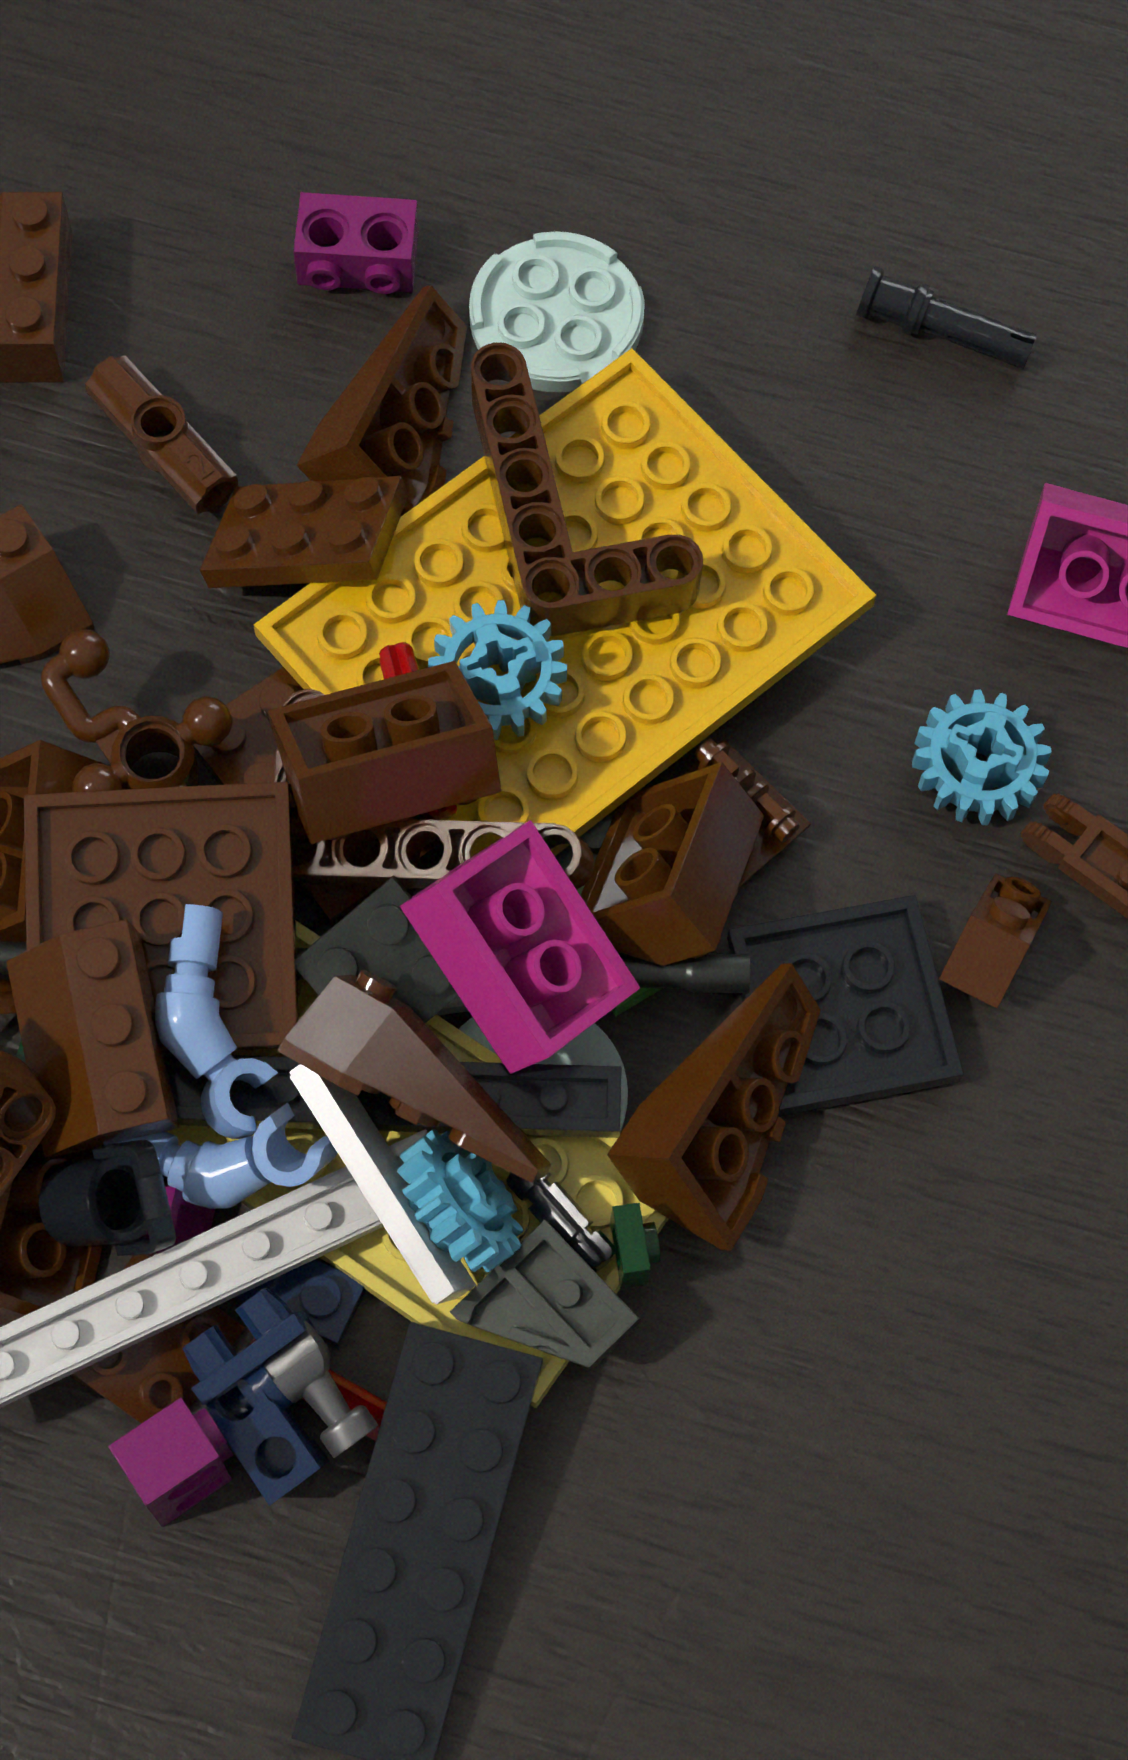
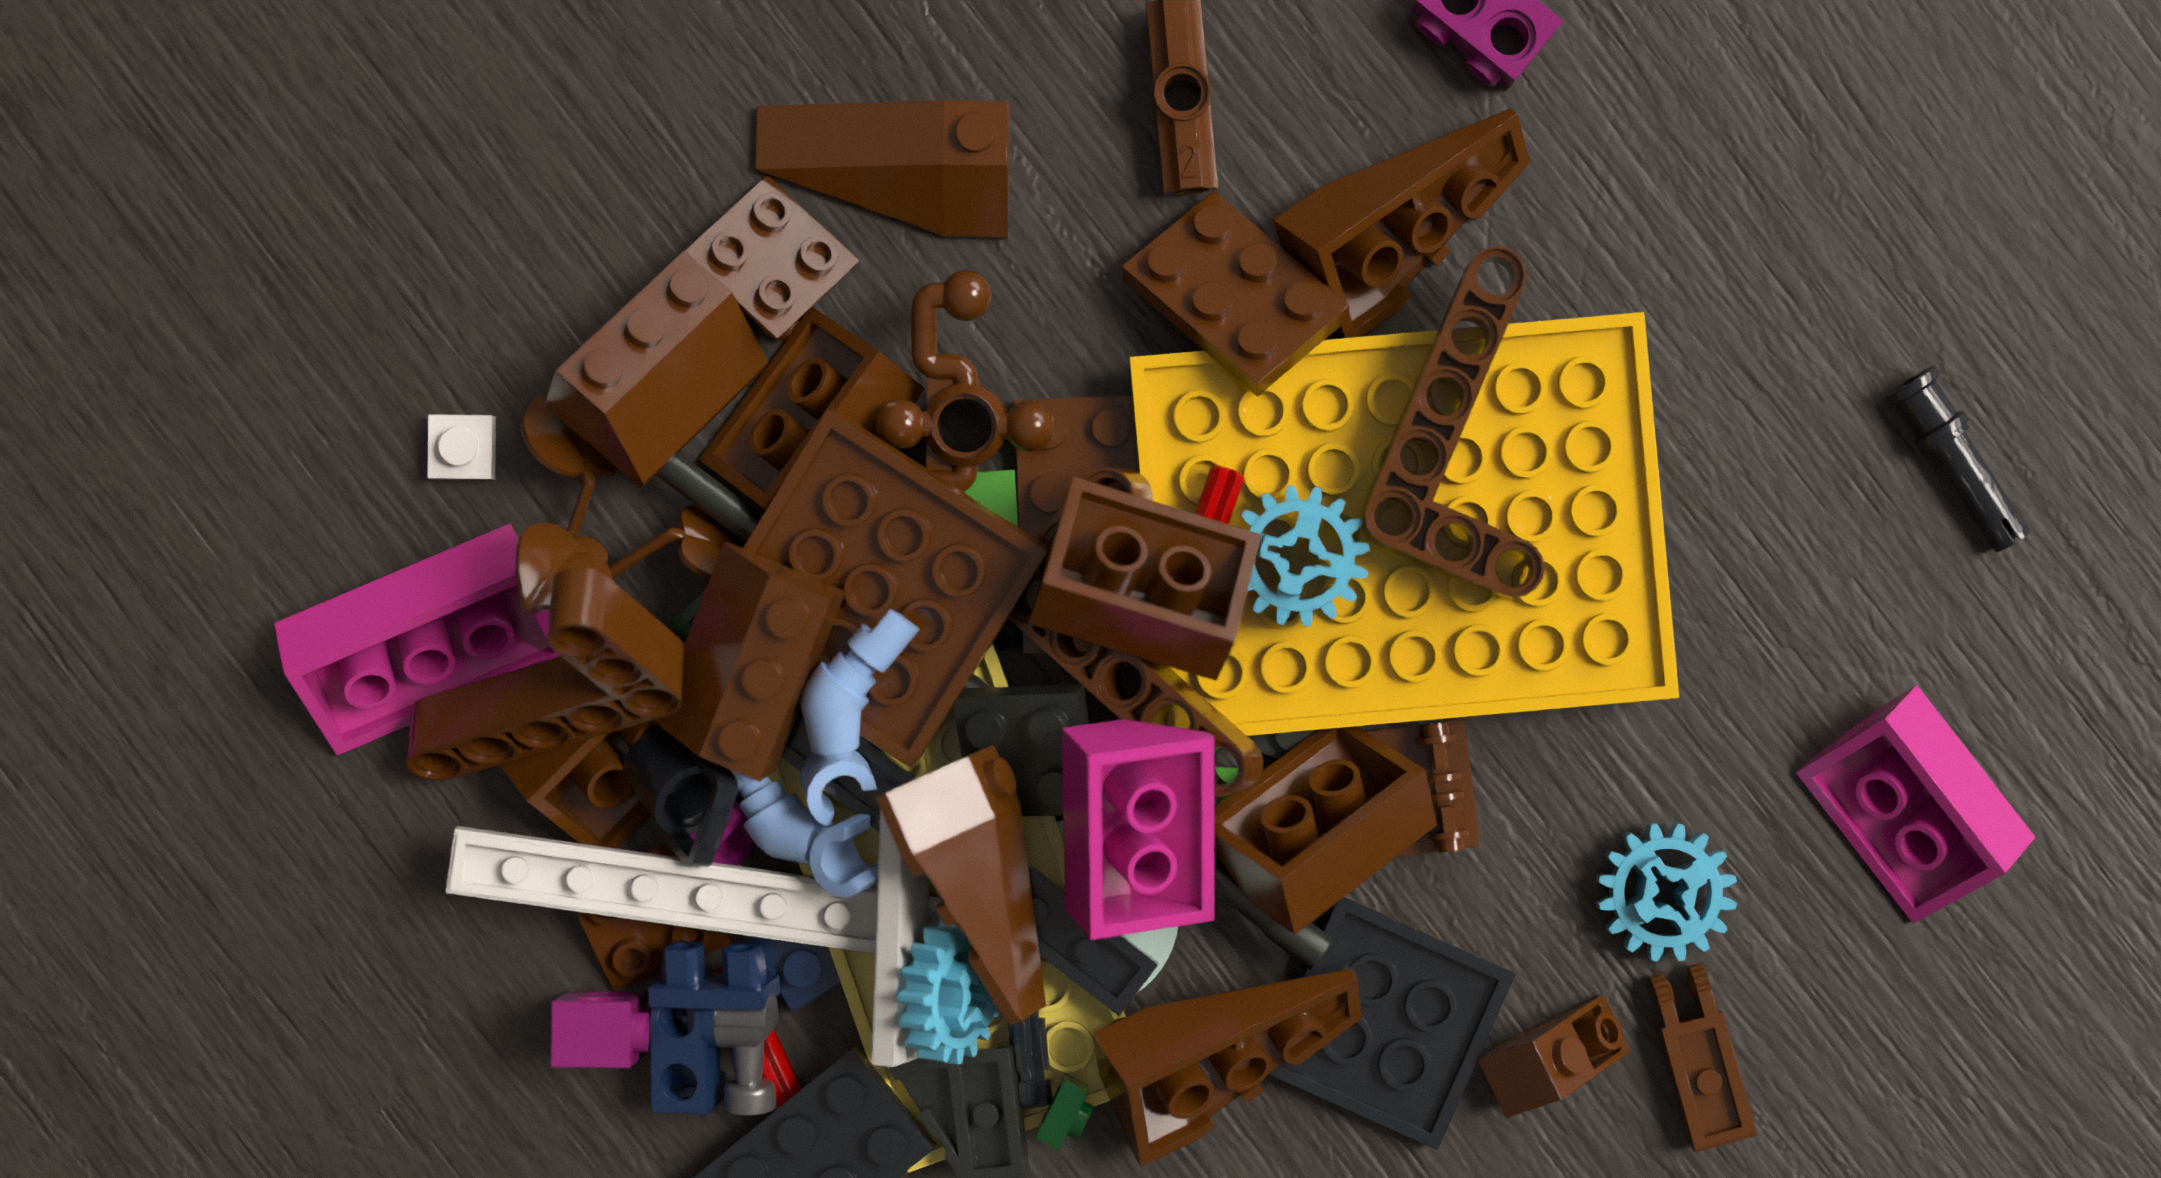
camera: 45 degrees right, 20 degrees up
light aqua tile [469,232,644,392] -> none

